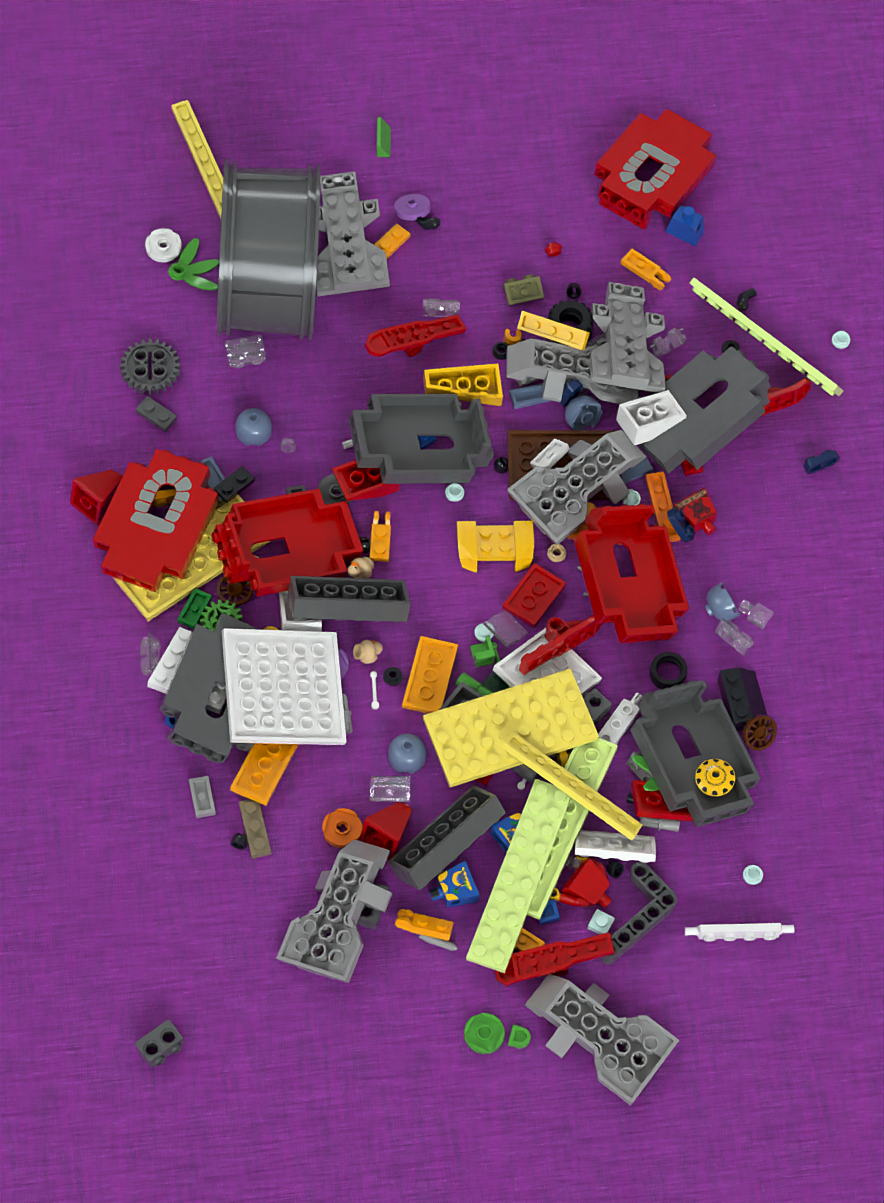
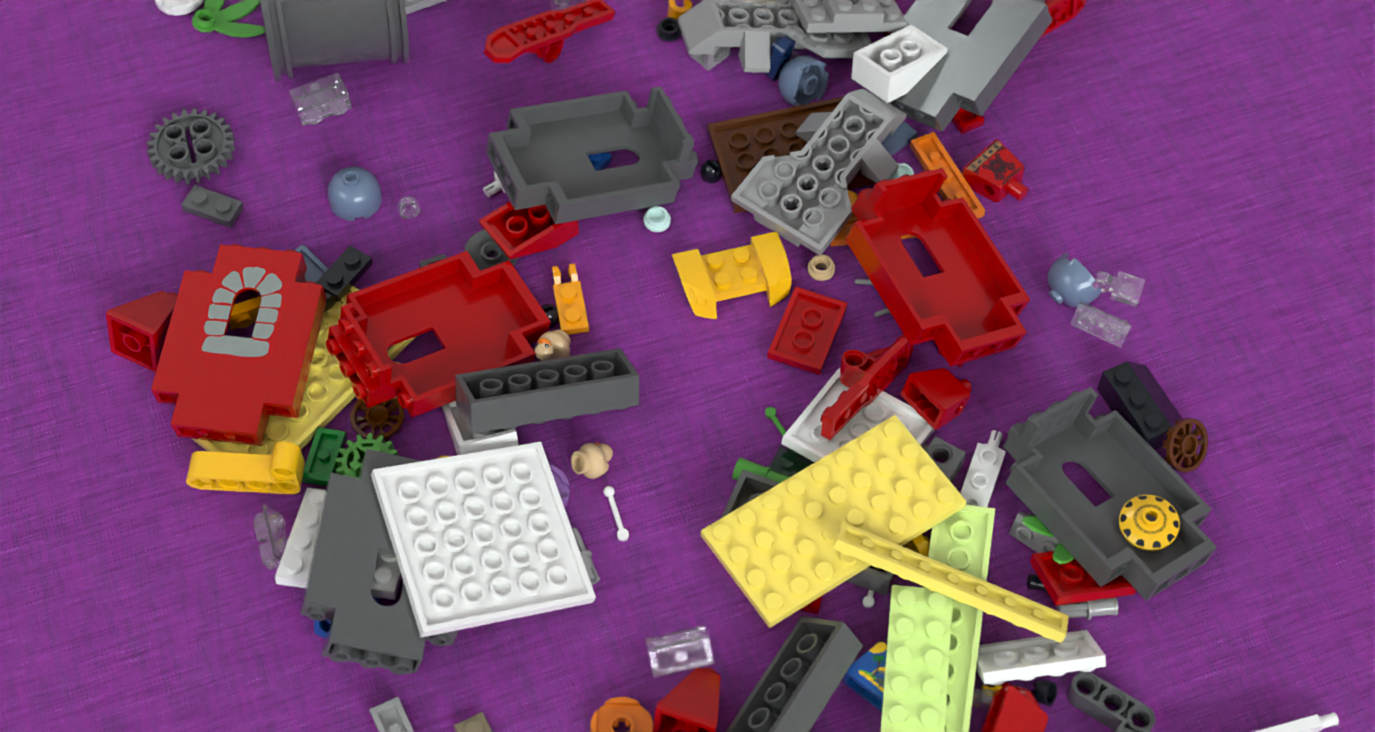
camera: 10 degrees left, 5 degrees down
light orange plate [230,743,299,806] -> none
black plate [383,667,403,686] -> none
sand blue cylinder [388,733,427,774] -> none
light orange plate [402,636,458,714] -> none
yellow wedge [423,364,503,406] -> none
bright green panel [470,636,495,668] -> none
light aqua plate [475,623,494,642] -> none
clear piece [483,610,528,647] -> none
sand blue tile [509,383,550,409] -> none
white plate [530,439,570,469] -> none
black tyre [650,652,687,689] -> none
dark blue plate [667,507,695,543] -> none
light aqua plate [743,865,763,885] -> none
dark blue plate [803,450,840,474] -> none
none -> yellow beam [186,442,305,494]
none -> red torso [900,368,972,430]

